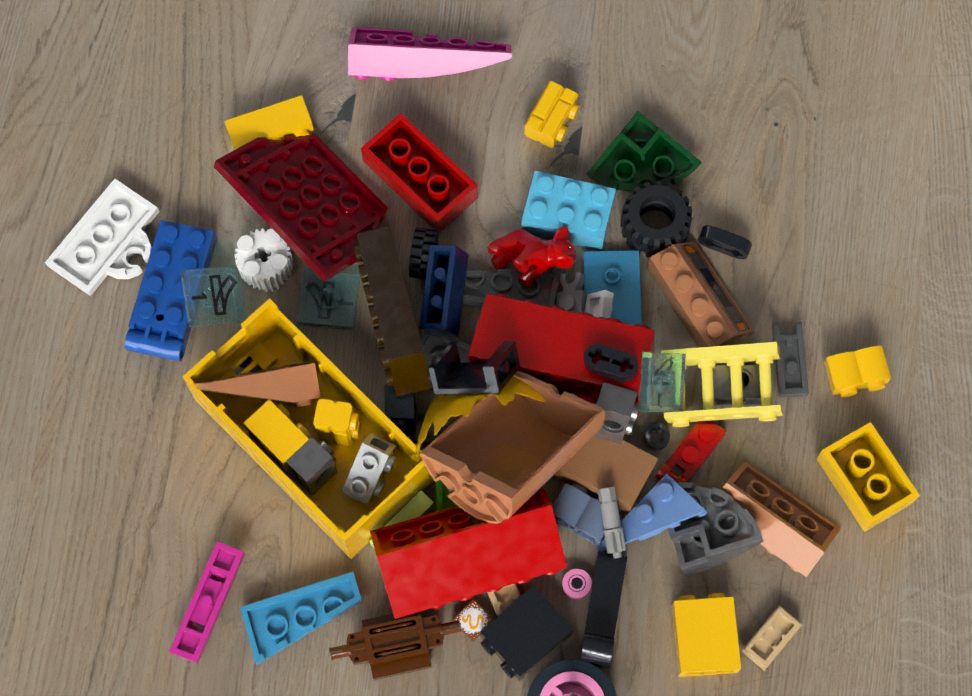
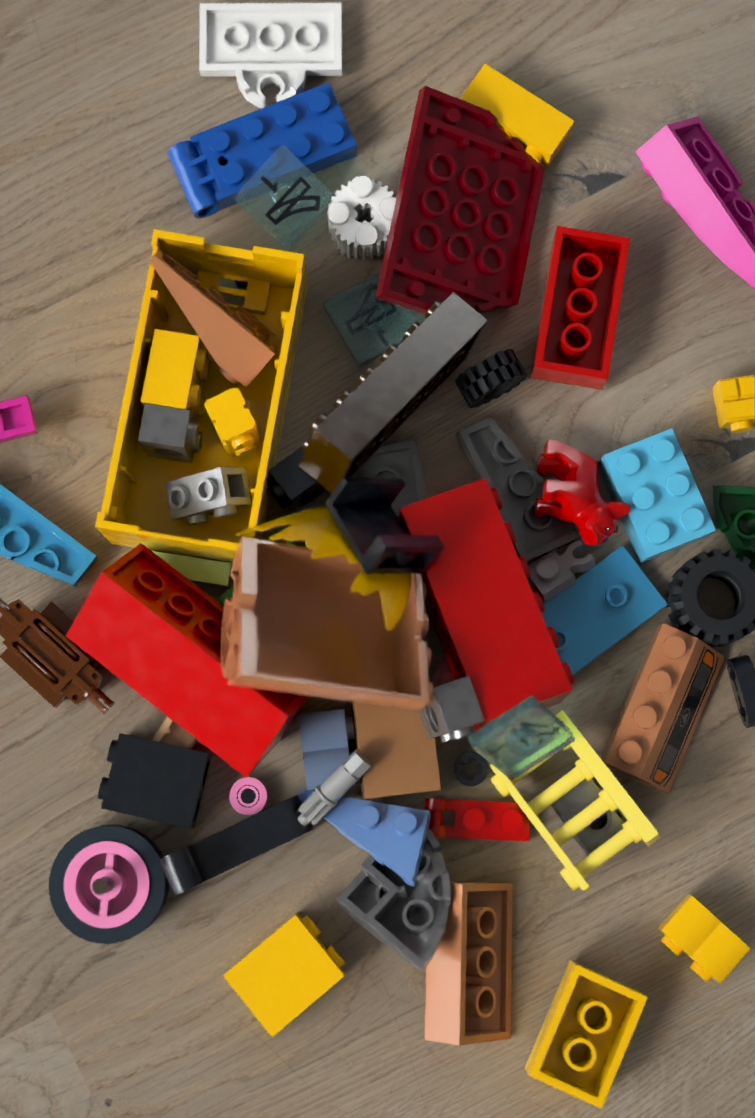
camera: 50 degrees right, 10 degrees up
dark blue brick [419,245,469,337] -> none
tile [452,599,493,642] -> none
black beam [584,344,638,383] -> none
white plate [585,290,614,319] -> none
tan plate [741,605,803,671] -> none
dark grey hinge [772,322,809,398] -> none

